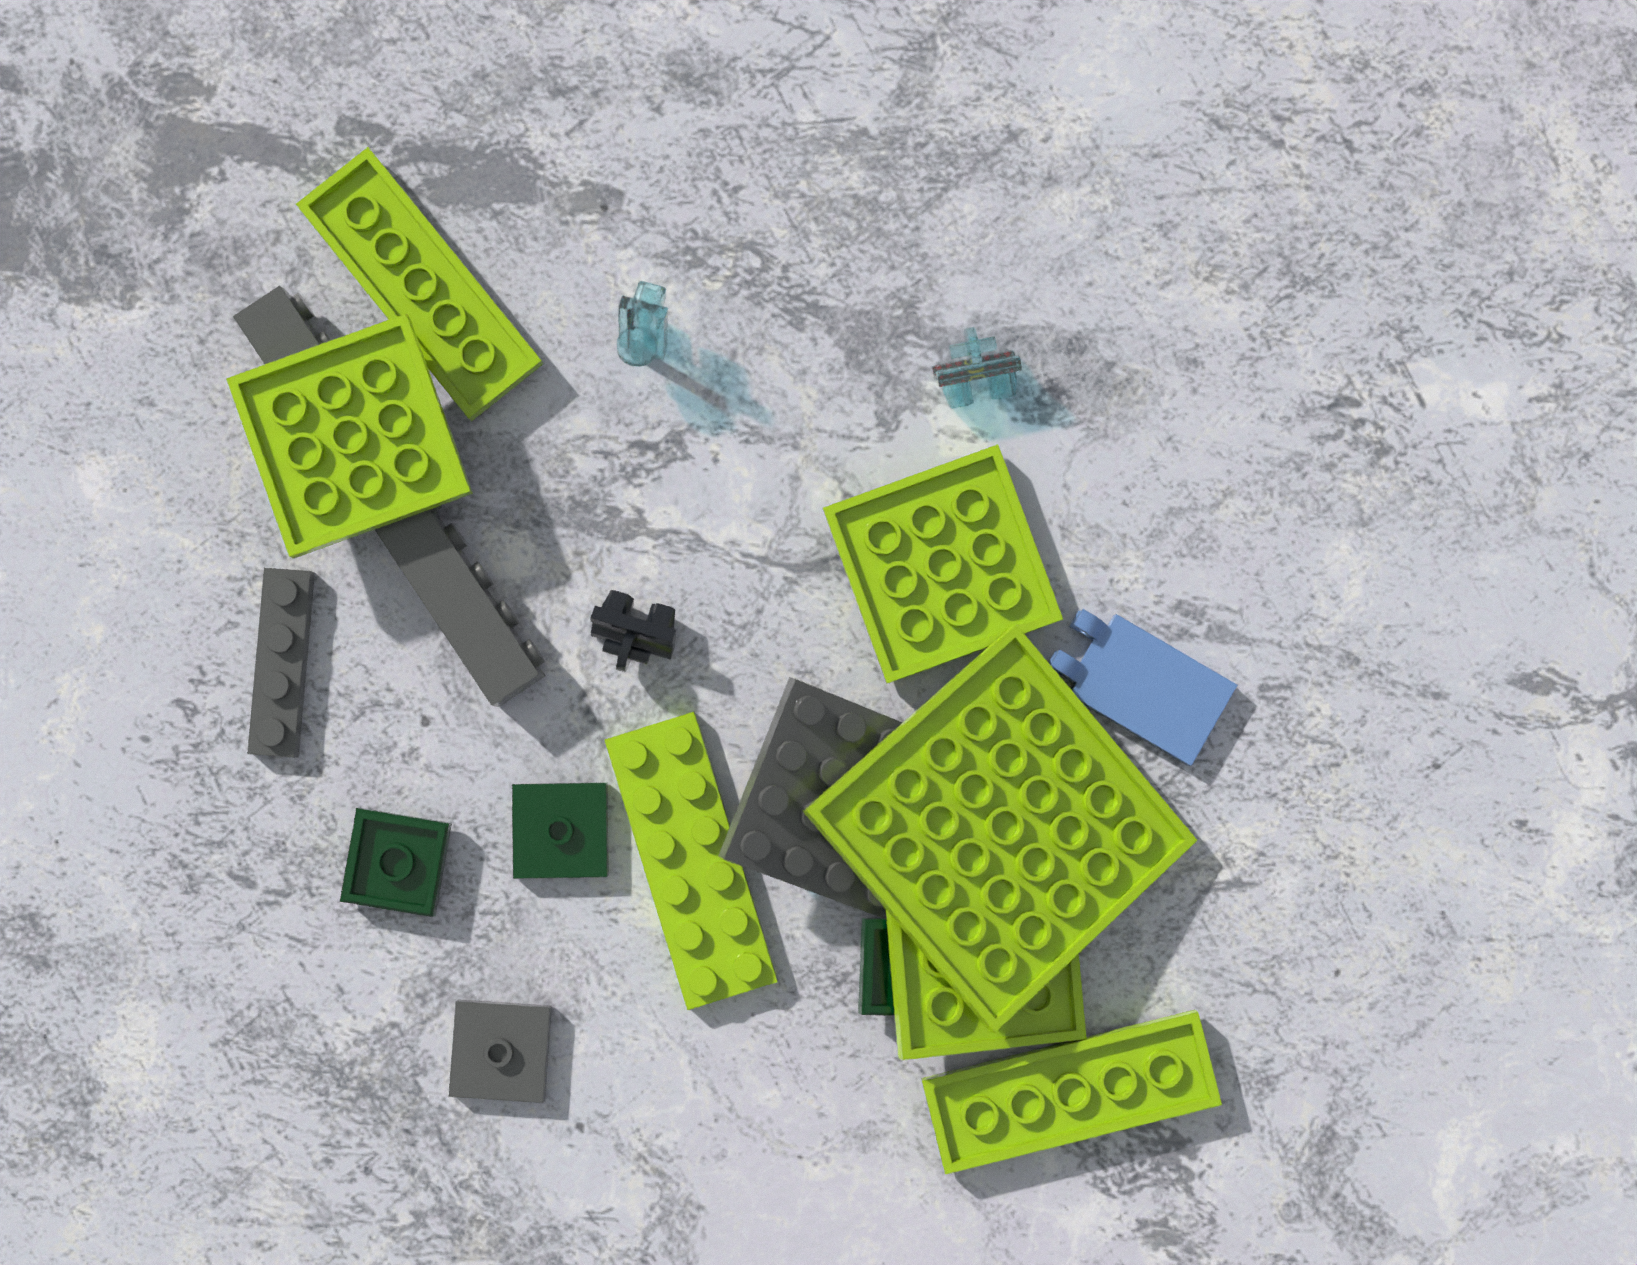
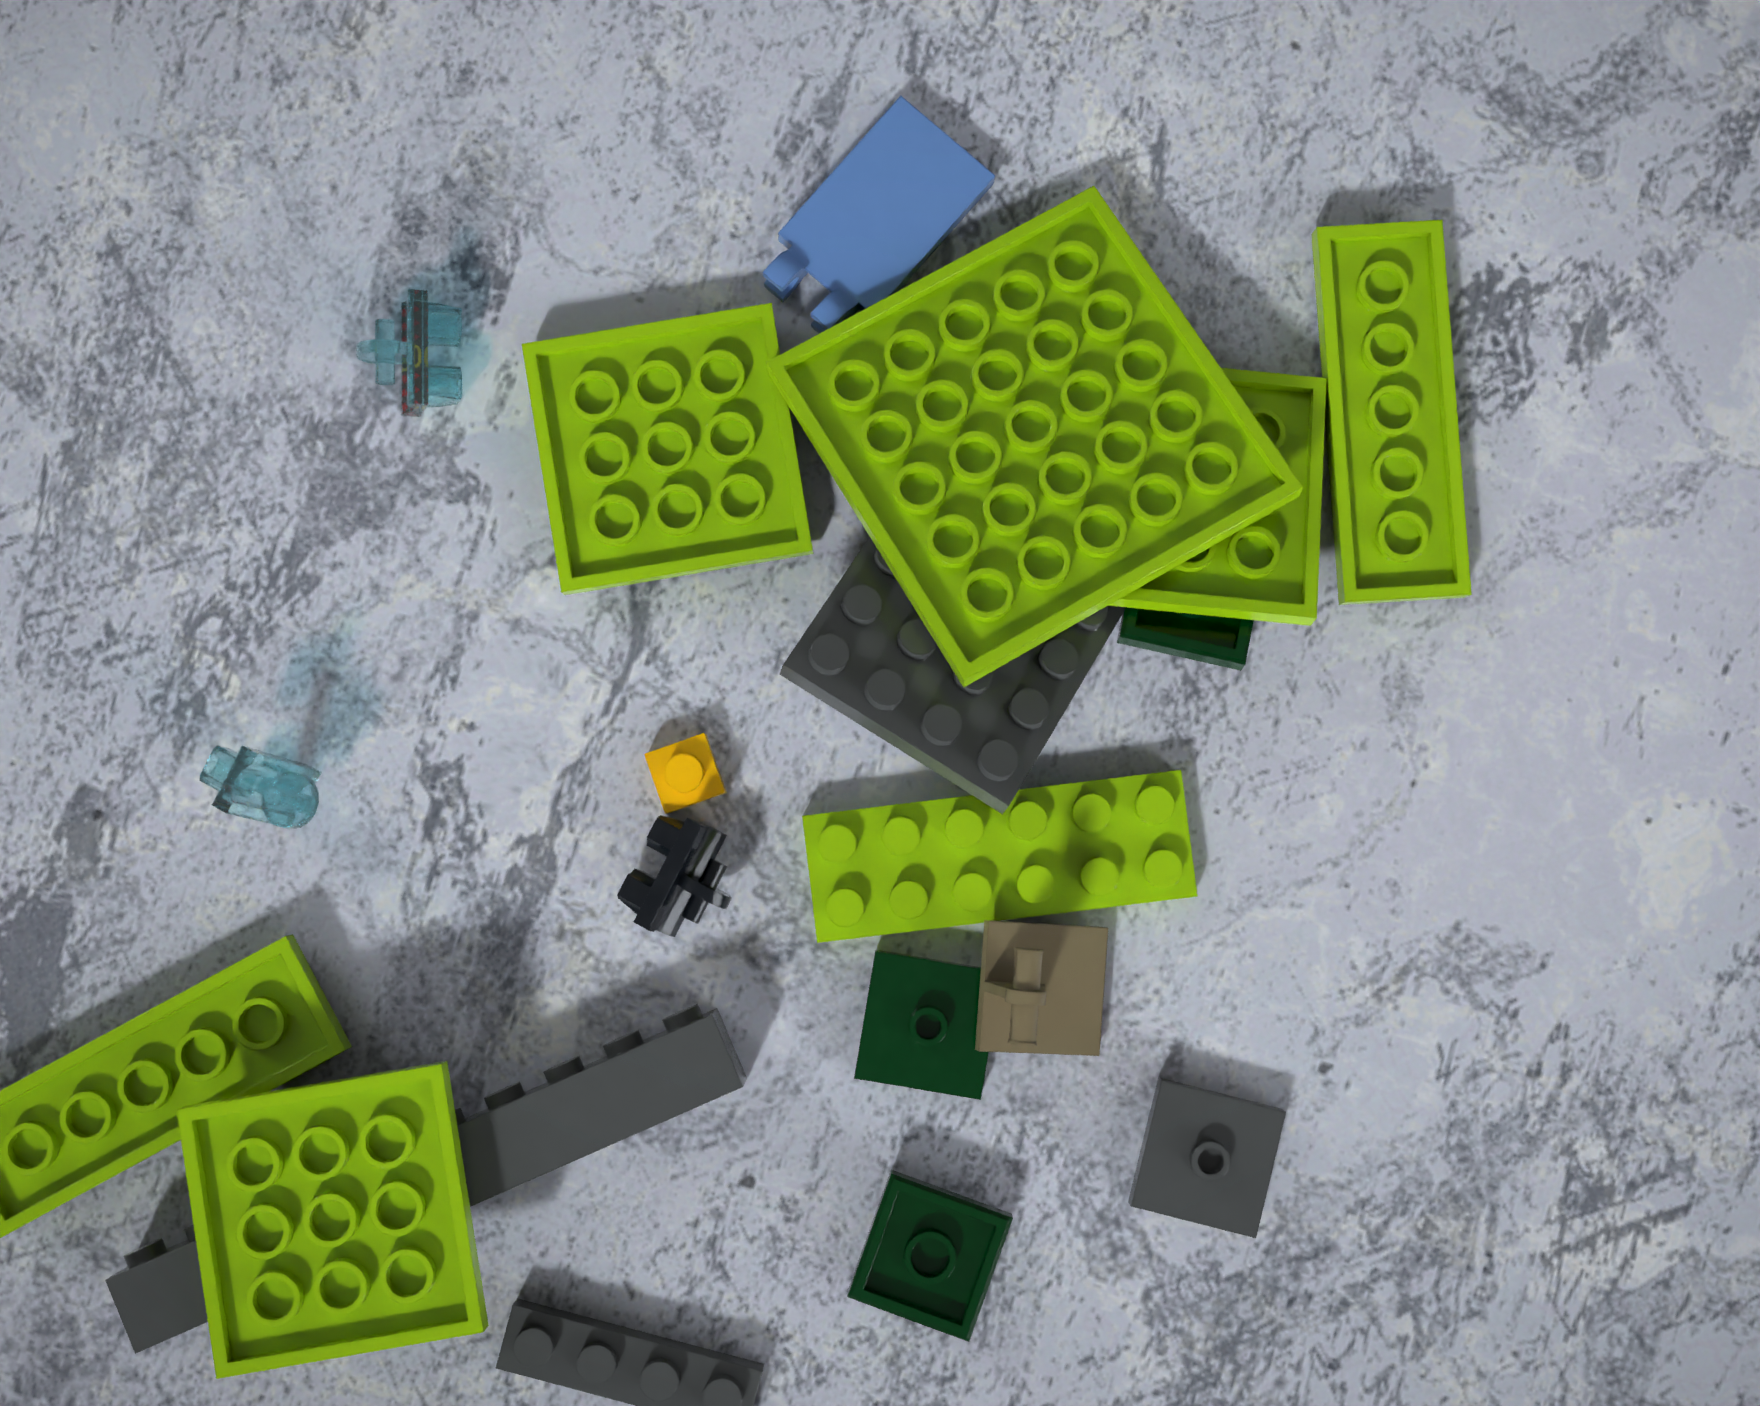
camera: 85 degrees left, 0 degrees up
none -> yellow plate [644,733,727,814]
none -> dark tan plate [975,920,1108,1056]

